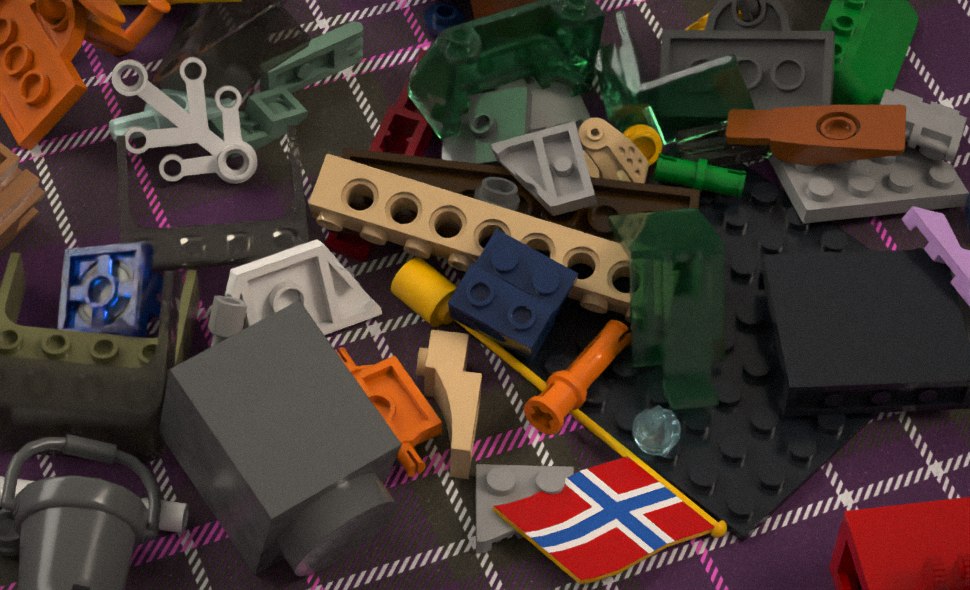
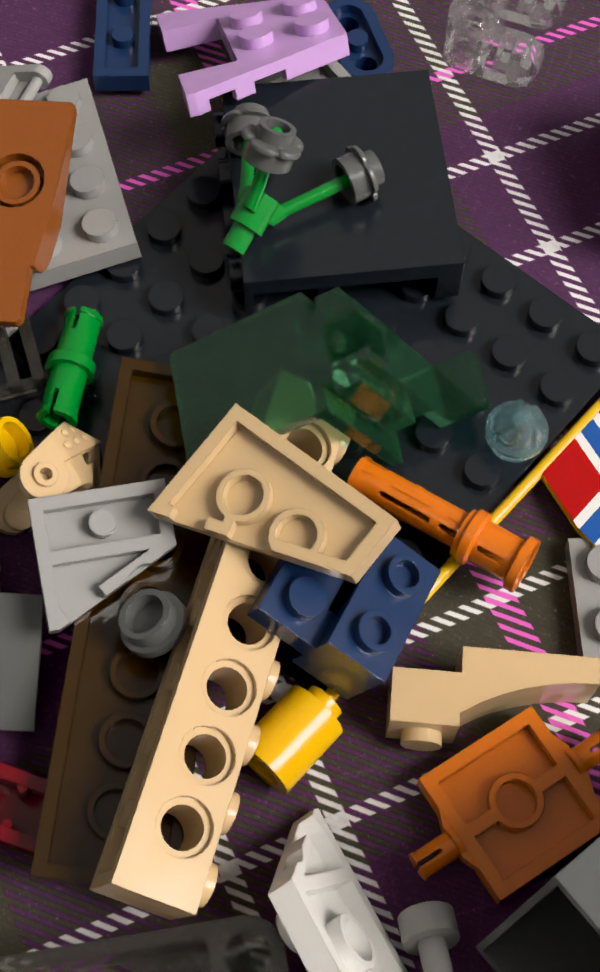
camera: 90 degrees left, 15 degrees up
none -> tan wing [147,403,401,584]
none -> plant [221,103,385,256]

